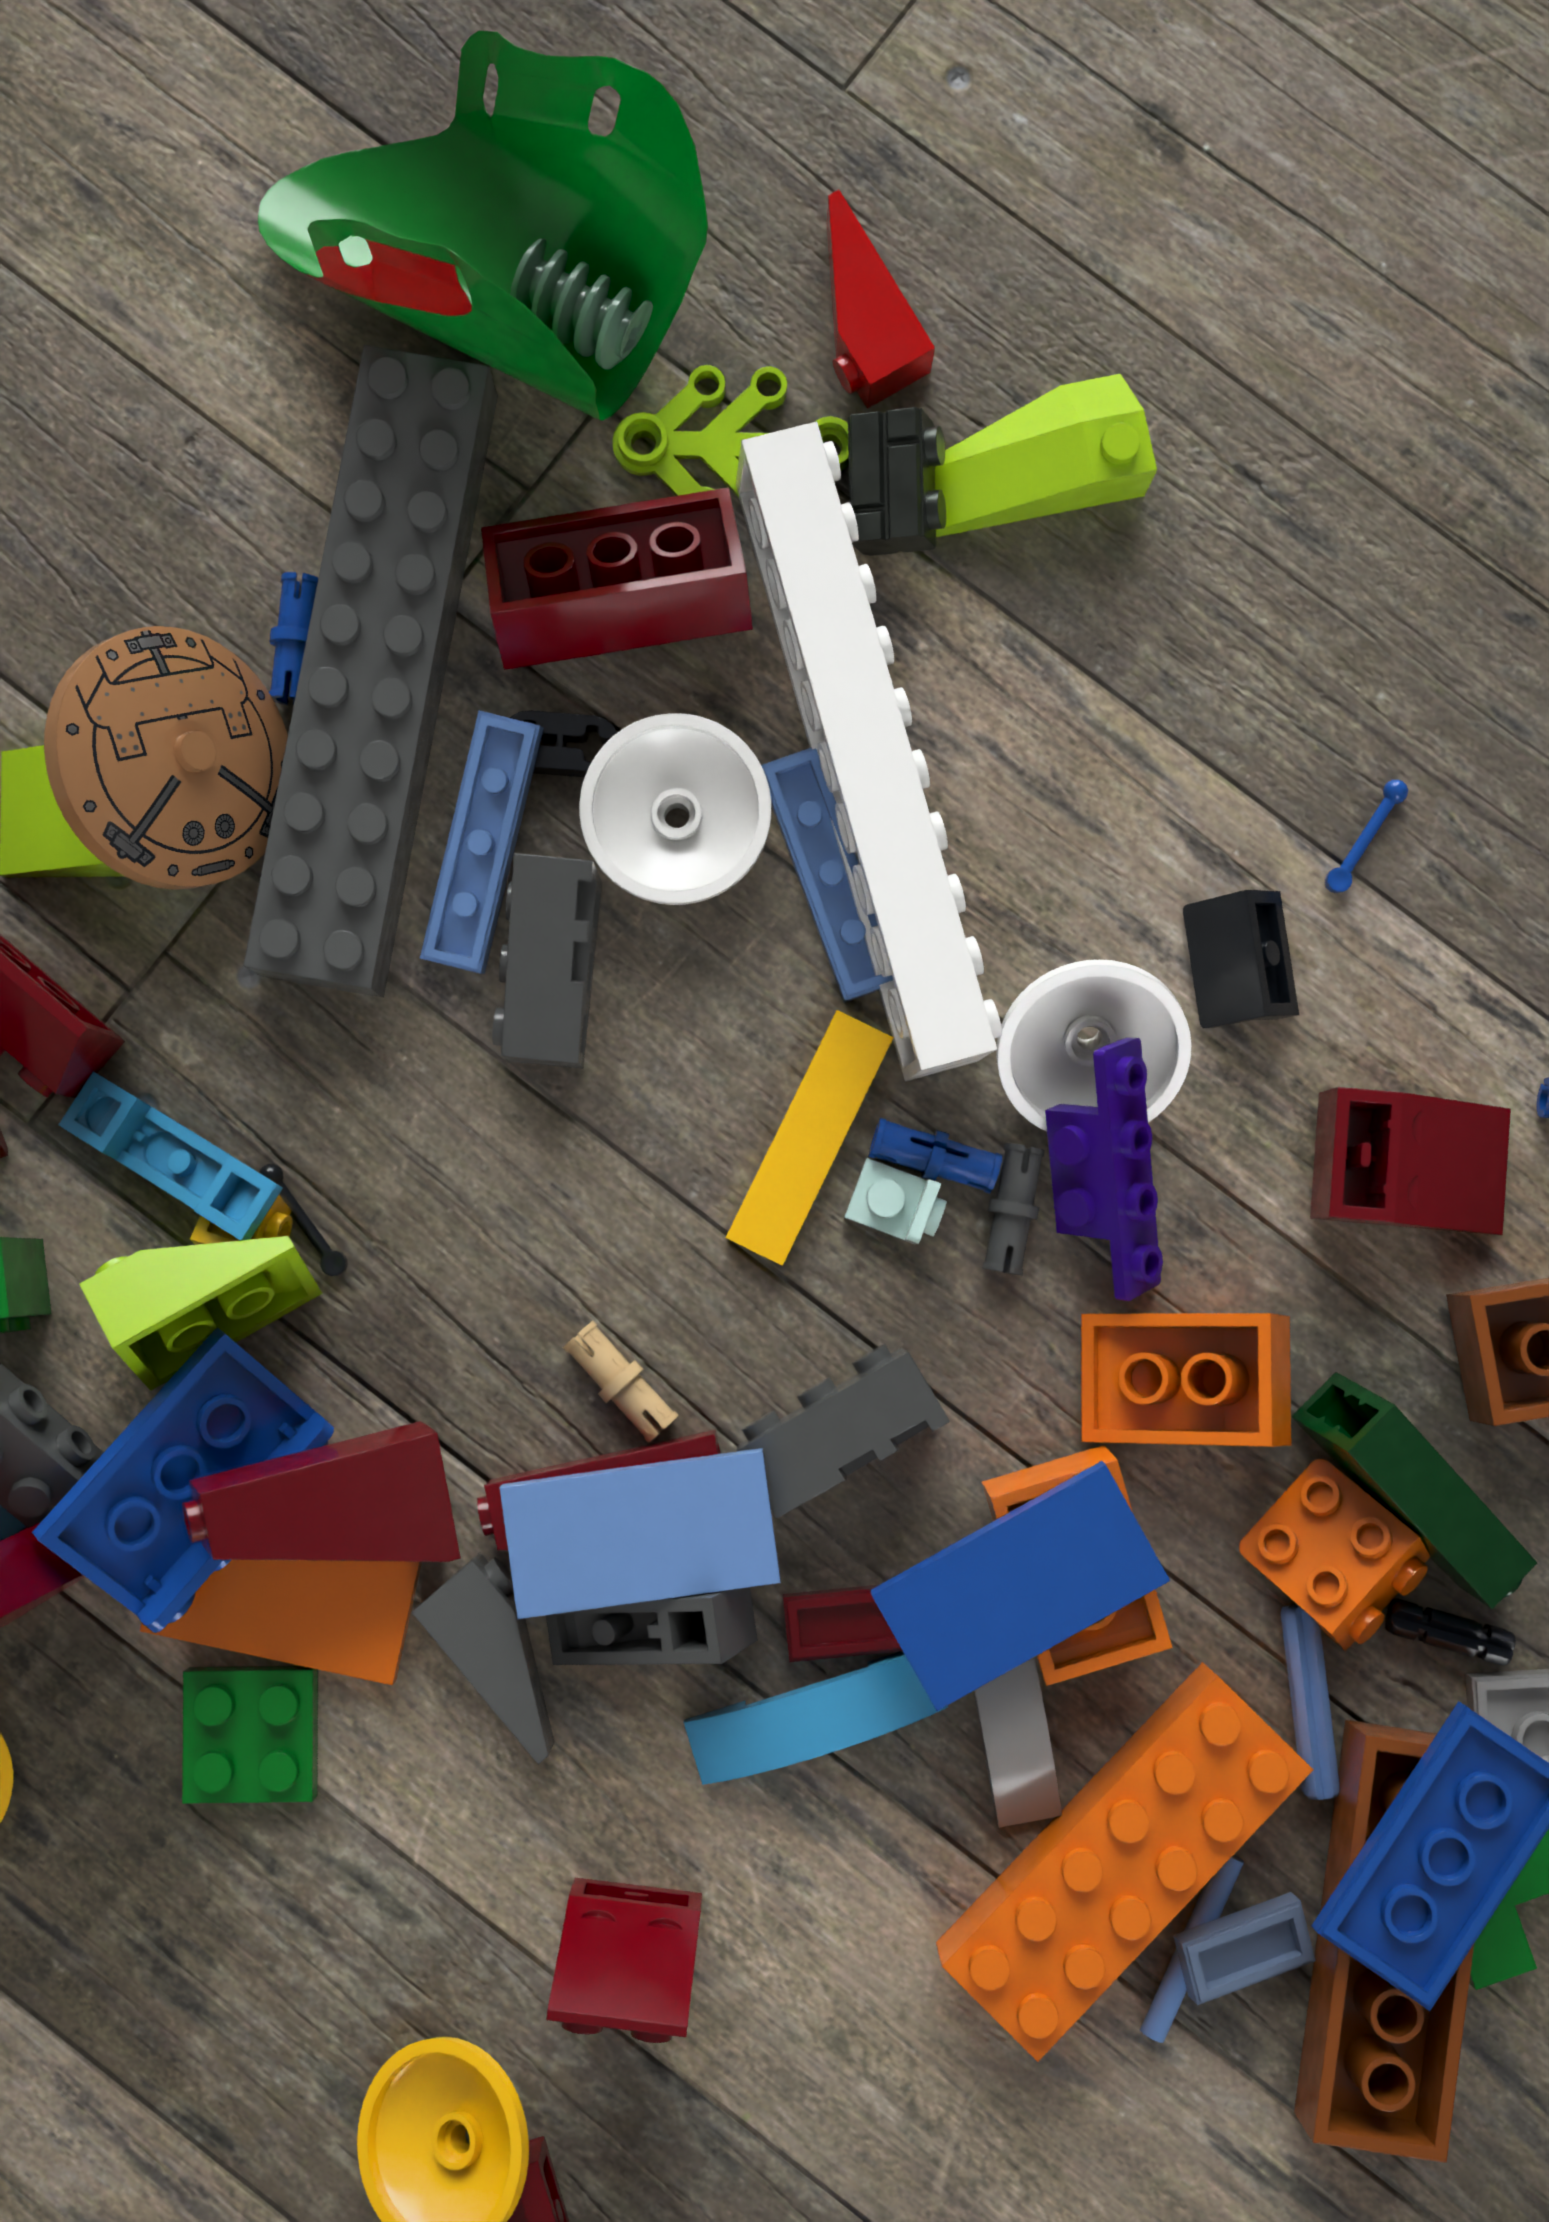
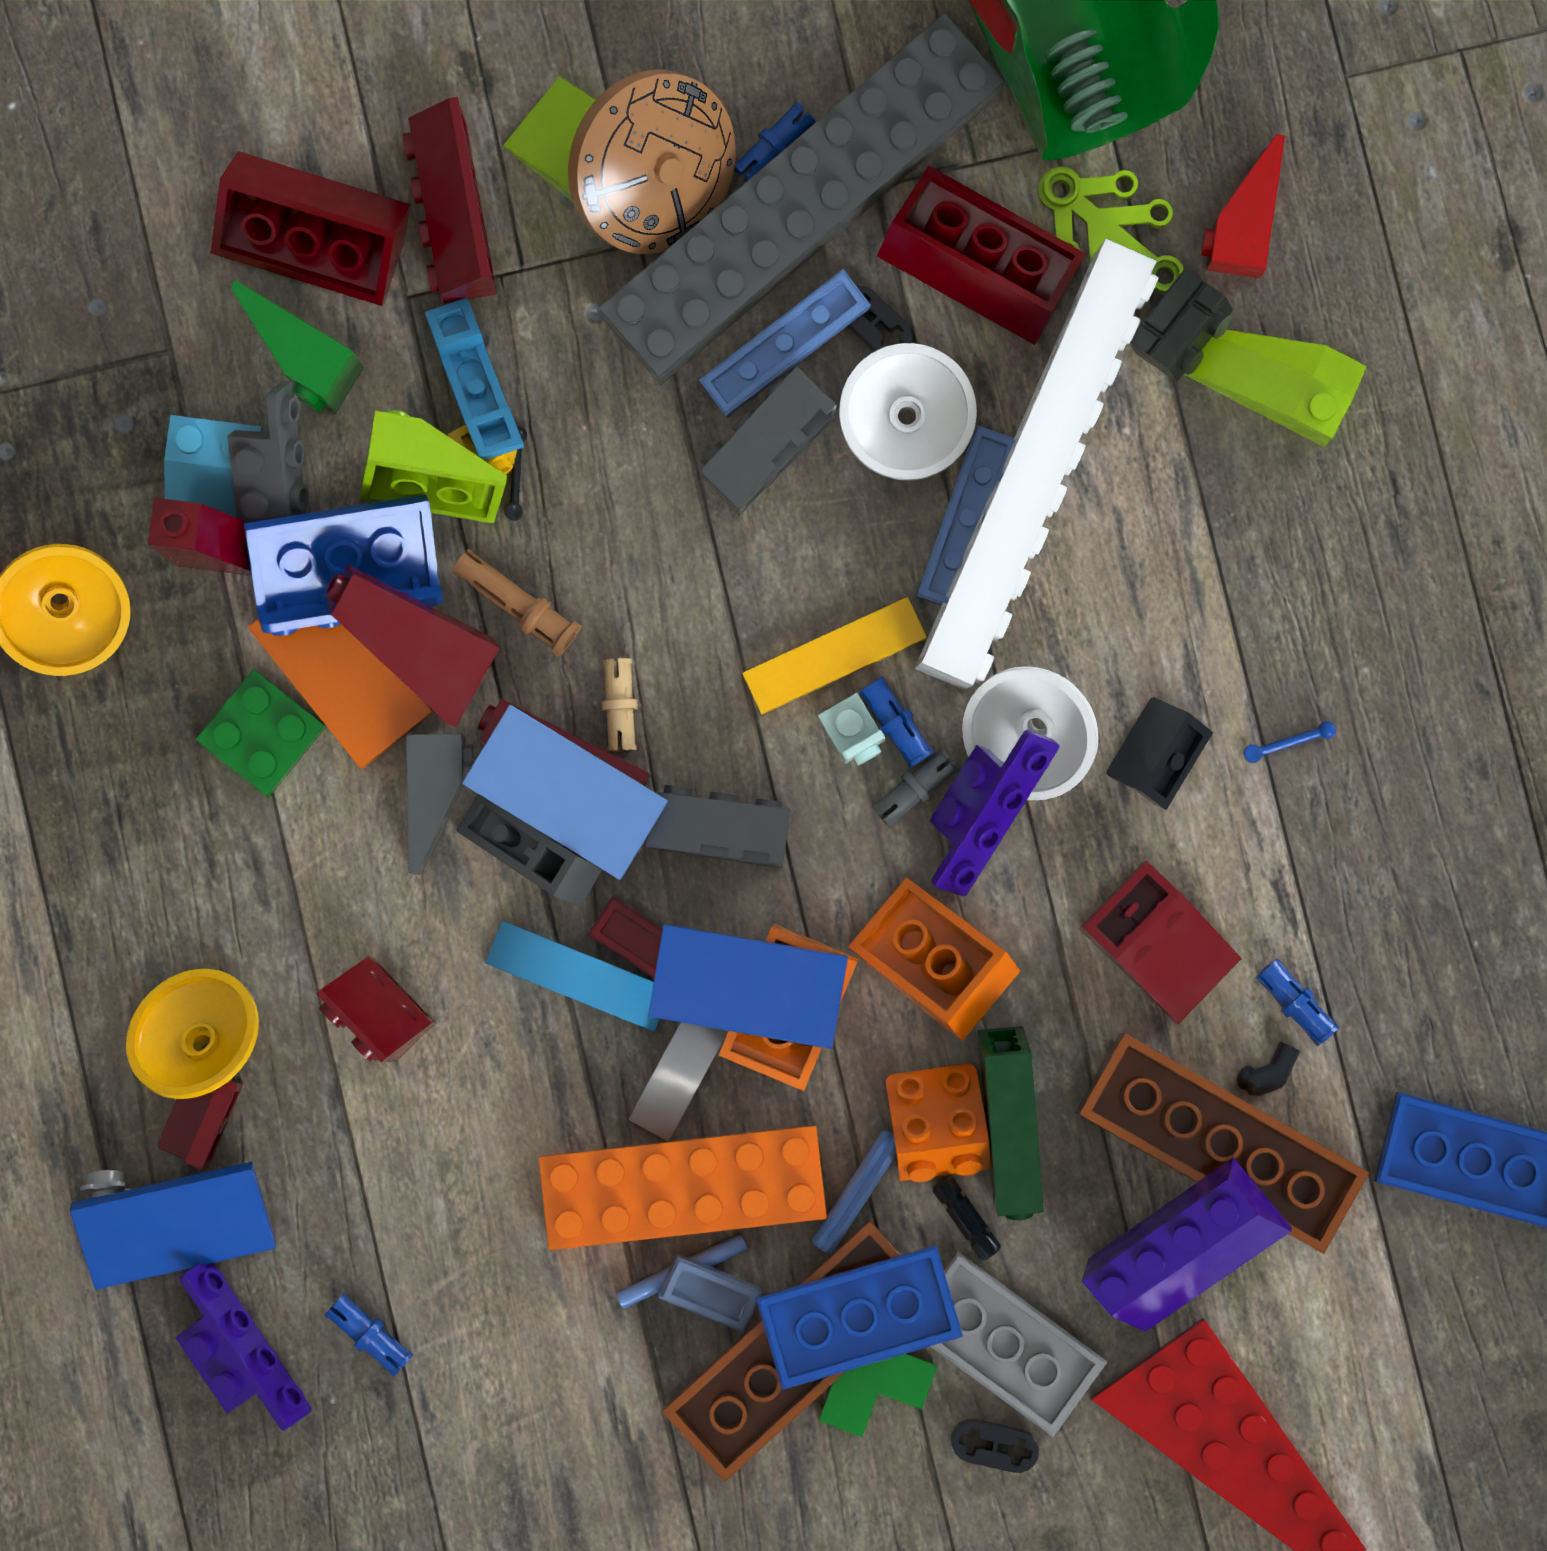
camera: 45 degrees right, 0 degrees up
none -> medium nougat pin [452,549,582,658]

